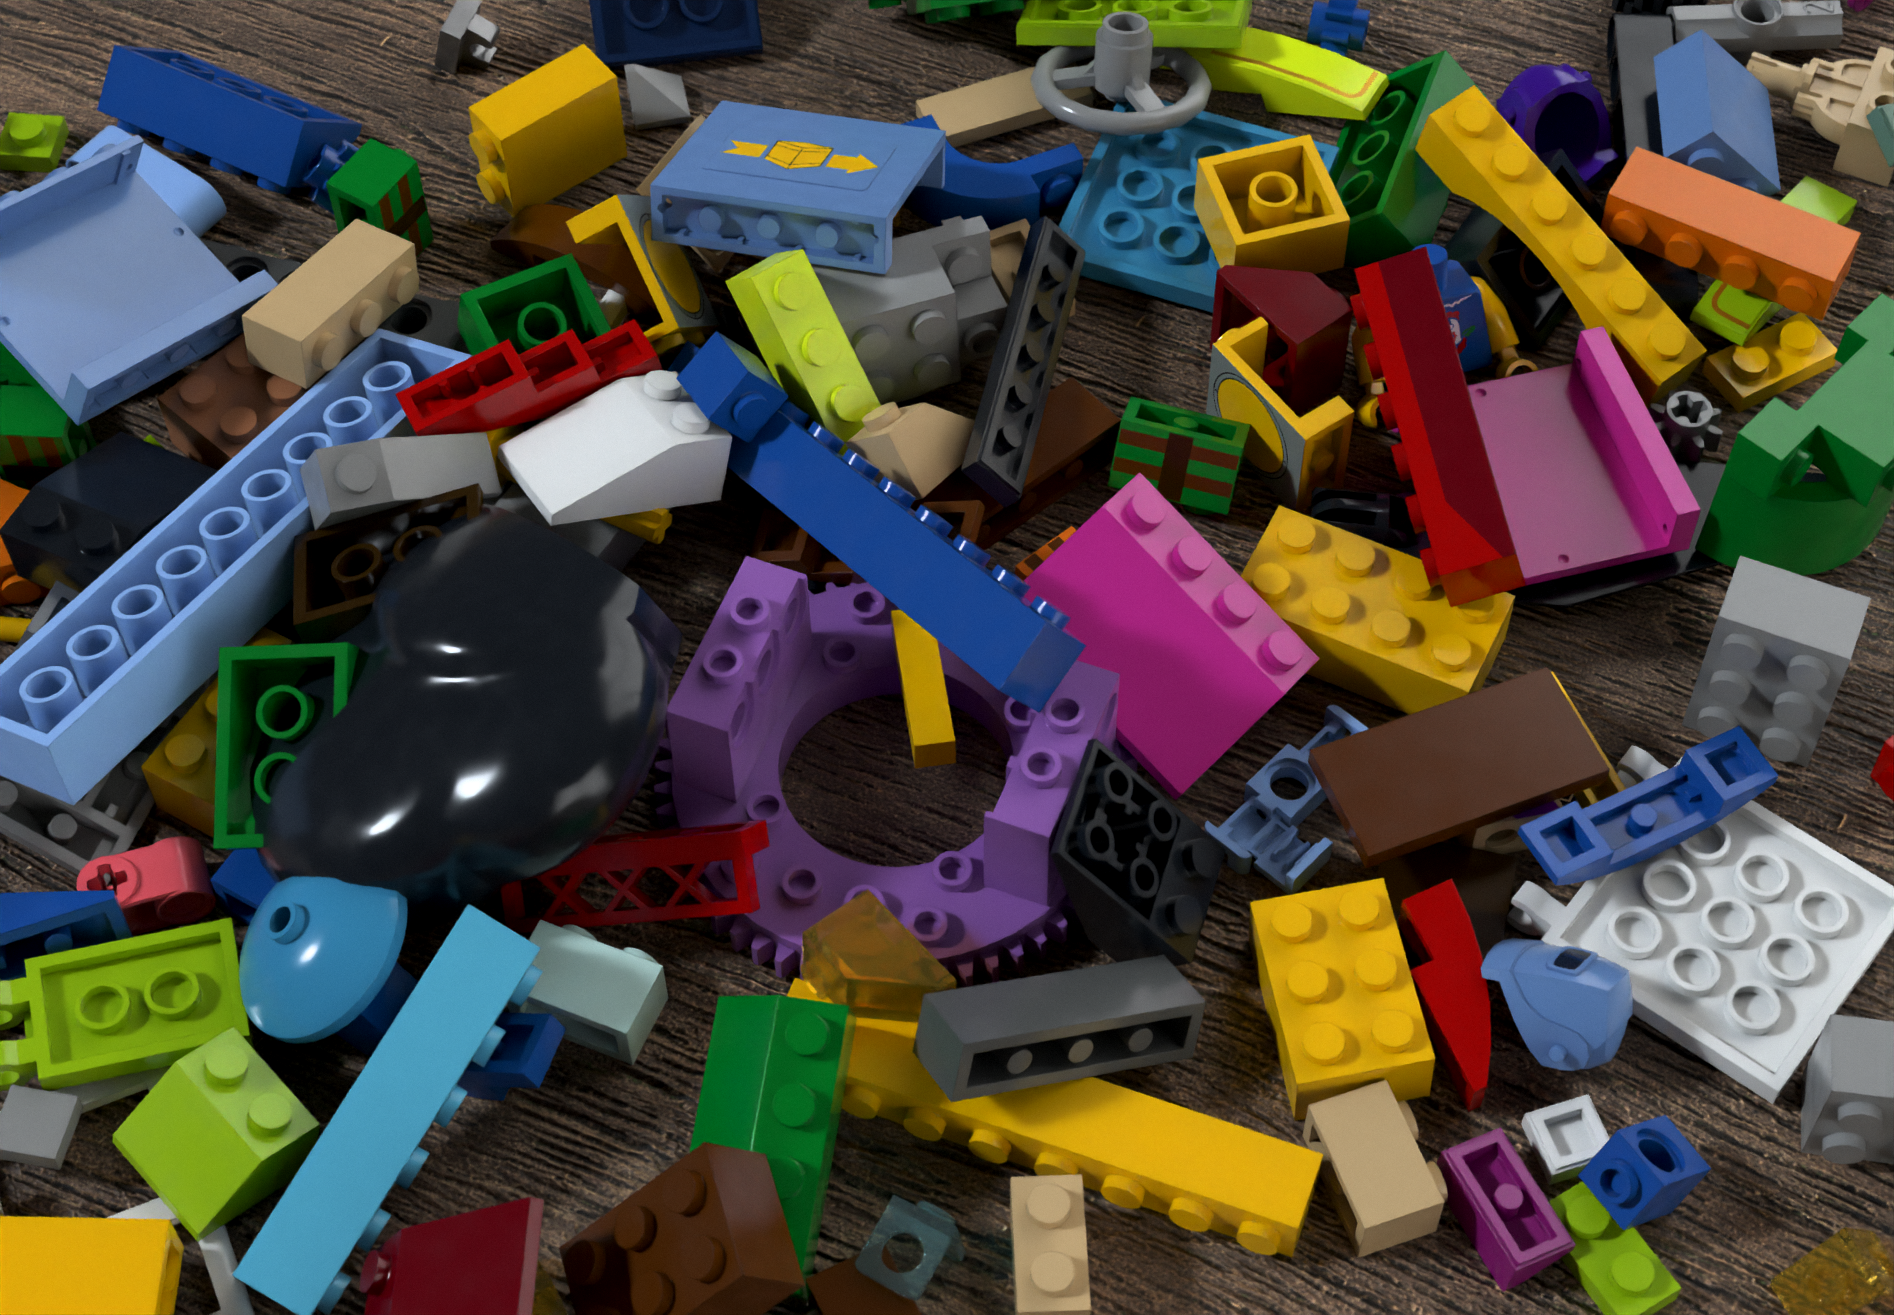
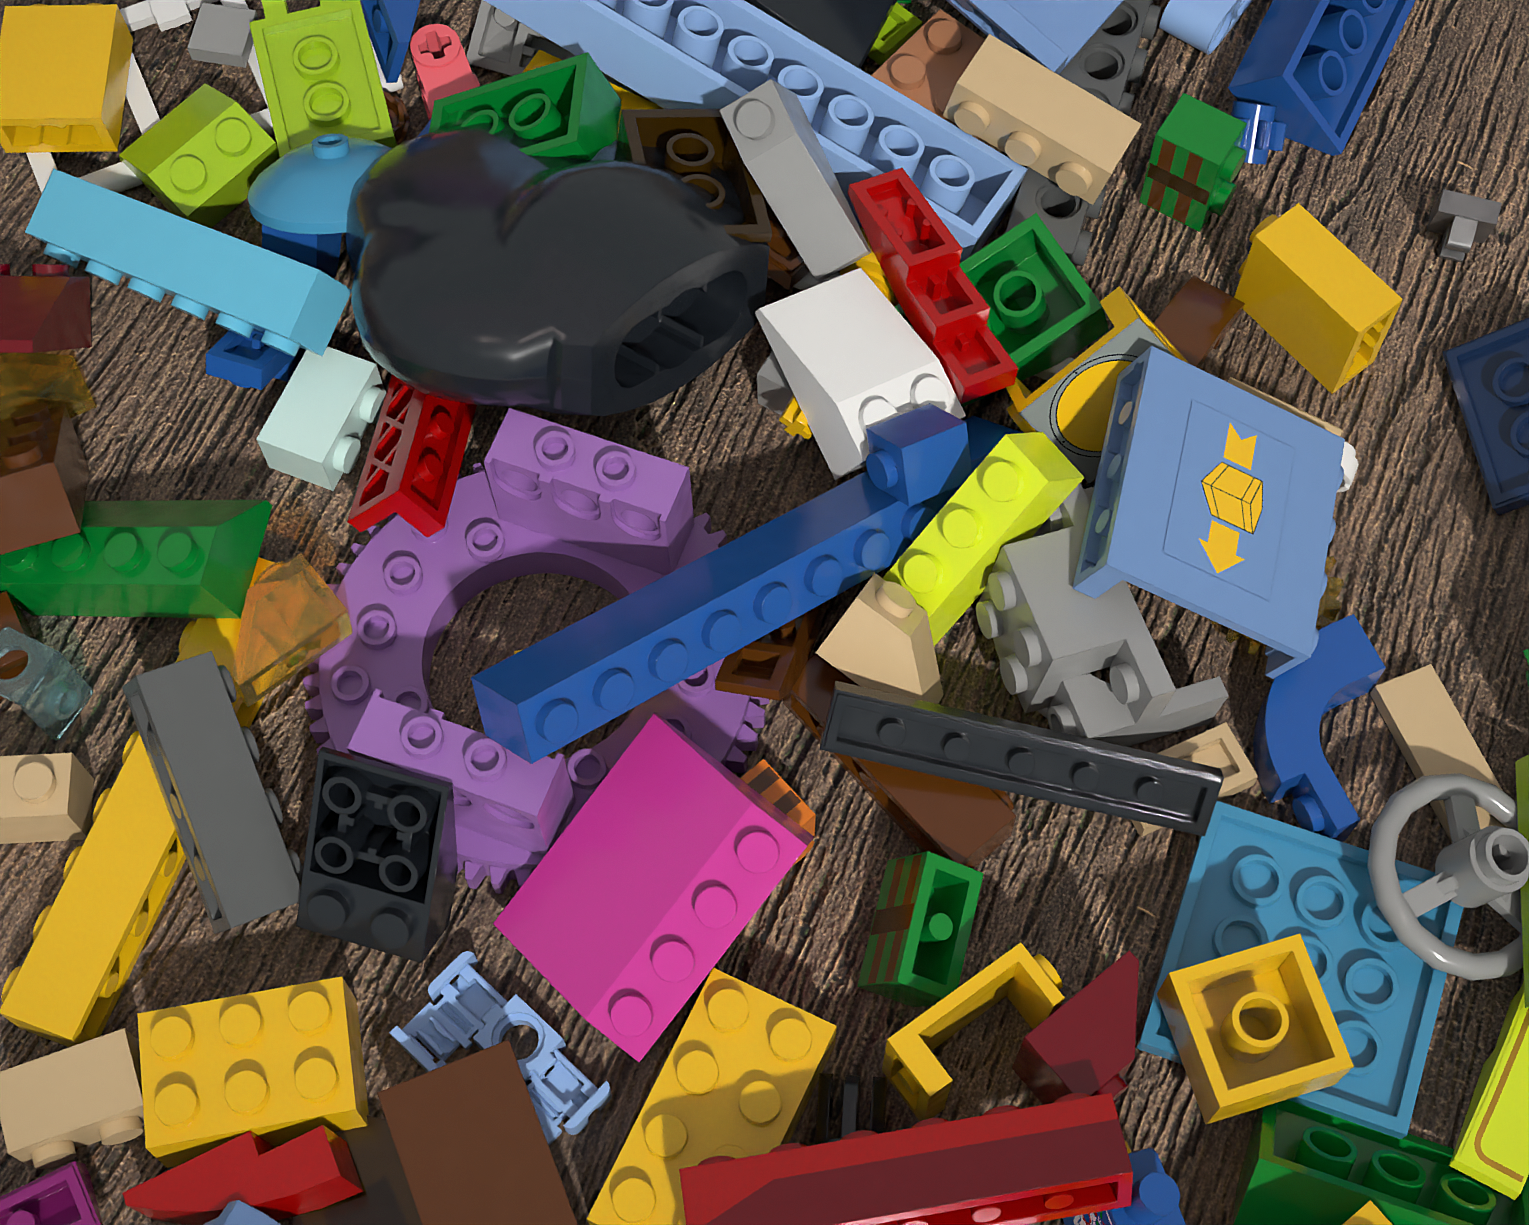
camera: 90 degrees right, 10 degrees up
light grey slope [624,64,691,131] -> none

